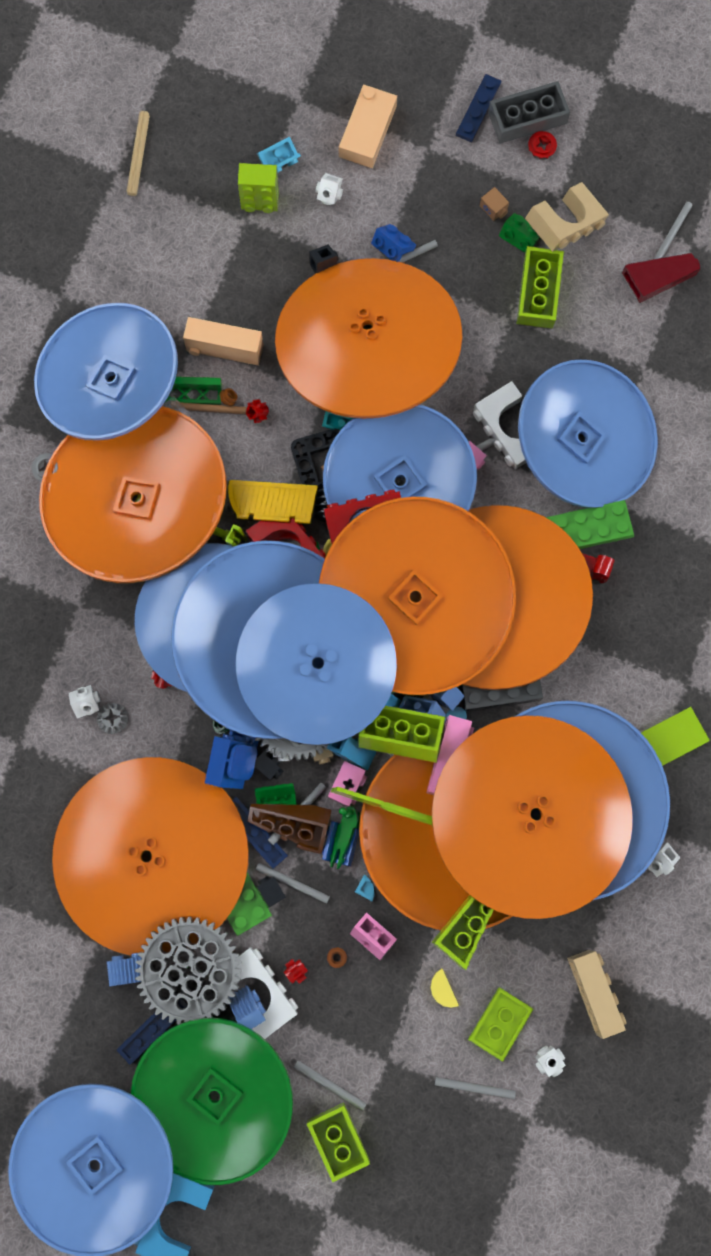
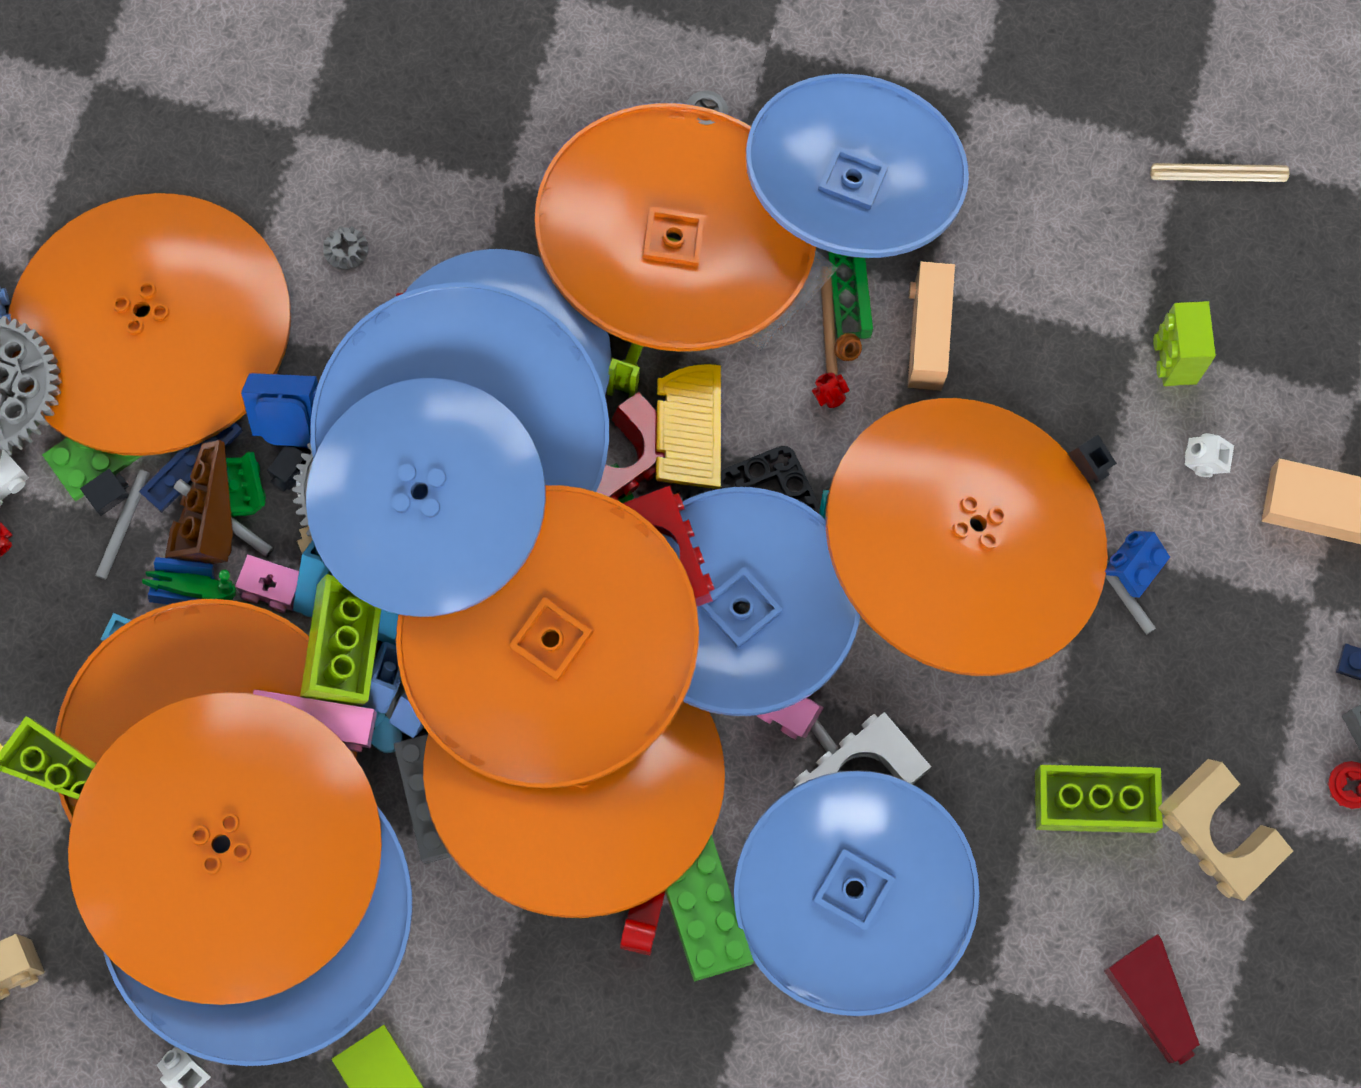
camera: 85 degrees right, 5 degrees down
white brick [69,685,101,718] -> none
medium azure bracket [257,137,301,173] -> none
dark orange plate [327,947,347,968] -> none
lime piece [331,787,433,827] -> none
bright pink brick [350,913,397,960] -> none
medium nougat brick [480,187,509,221] -> none
green bracket [499,213,541,253] -> none
light grey piece [653,202,692,260] -> none

